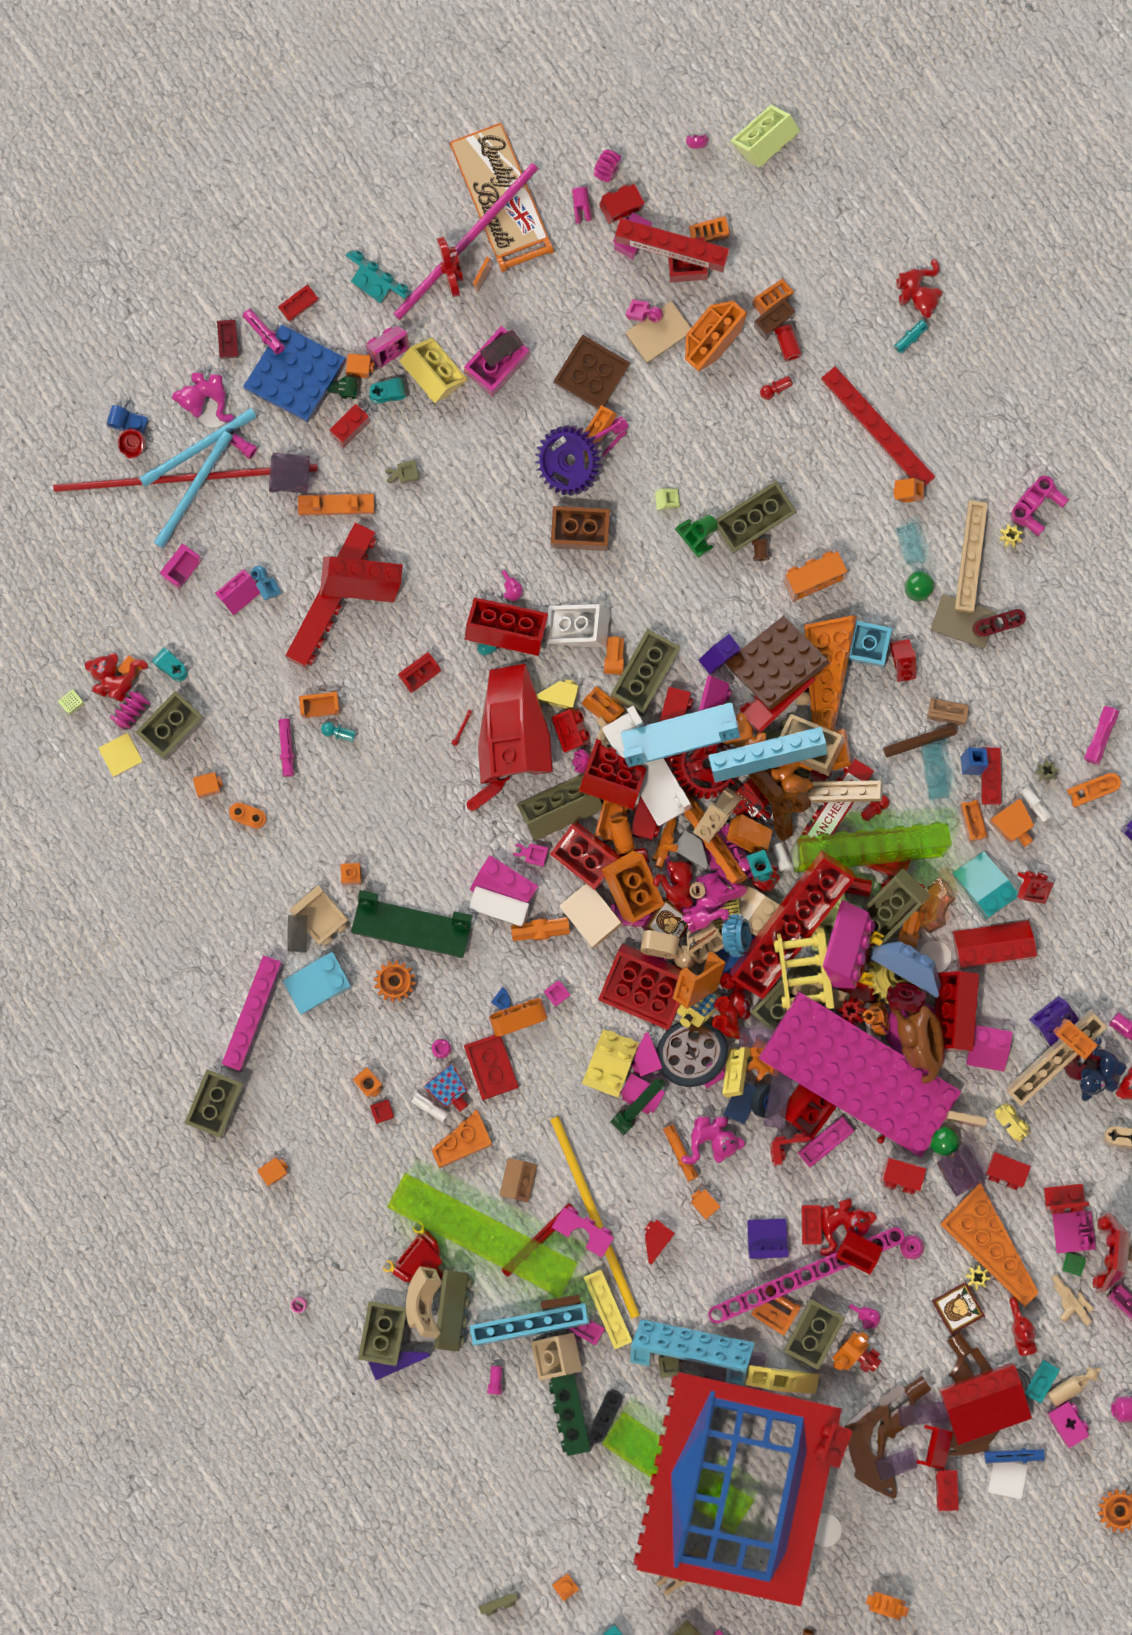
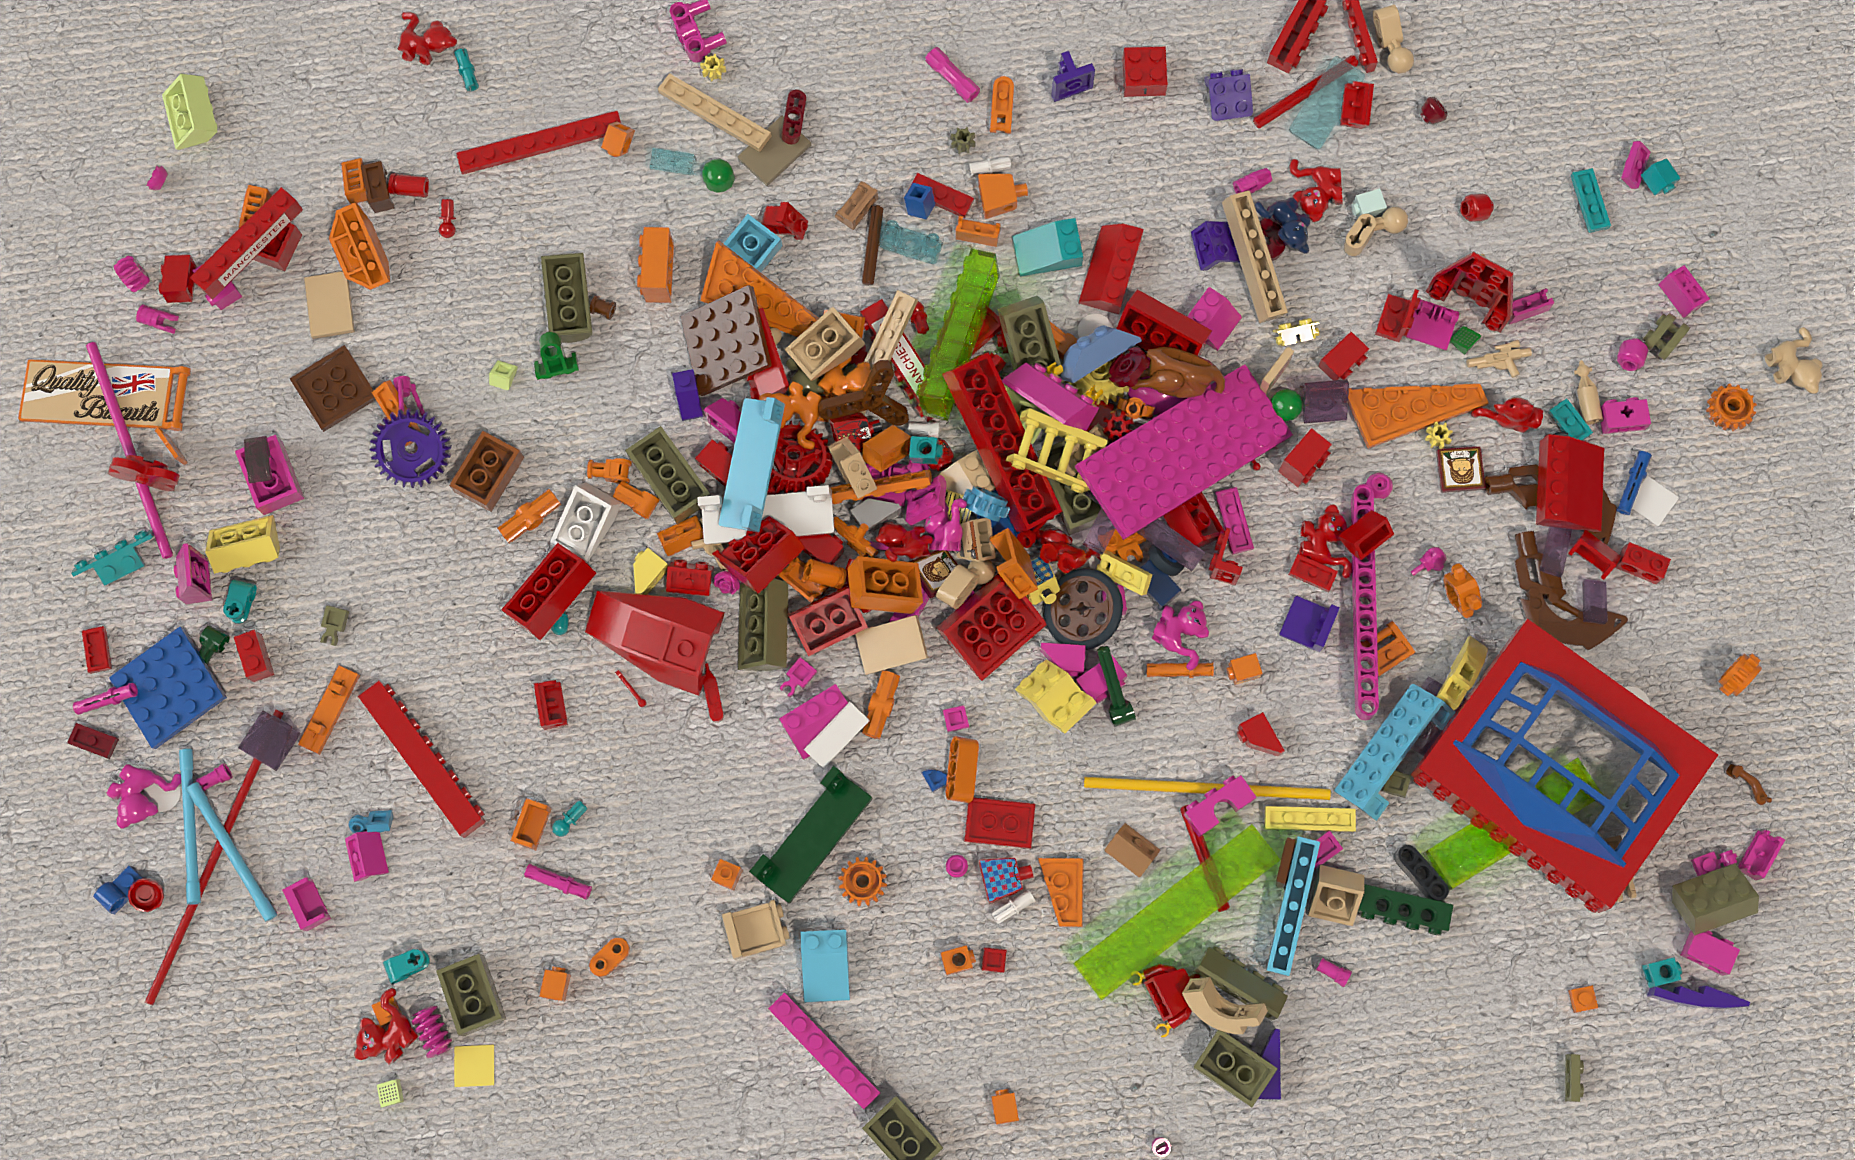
camera: 65 degrees left, 5 degrees down
clear smoke slope [287,915,308,952] -> none
red slope [320,556,403,603] -> none
orange brick [346,353,375,379] -> none
dark pink piece [501,570,524,601] -> none
dark pink plate [625,299,663,323] -> none
tan hinge [690,882,705,898] -> none
medium azure brick [708,727,827,782] -> none
olive brick [782,1299,846,1370] -> none
red bracket [814,1422,853,1469] -> none
red gear [857,1349,882,1373] -> none
clear orange brick [918,877,956,933] -> none
red bracket [1017,870,1054,904] -> none
orange hinge [1053,1019,1098,1060] -> none
none -> orange piece [497,489,561,544]
none -> orange connector [587,458,632,484]

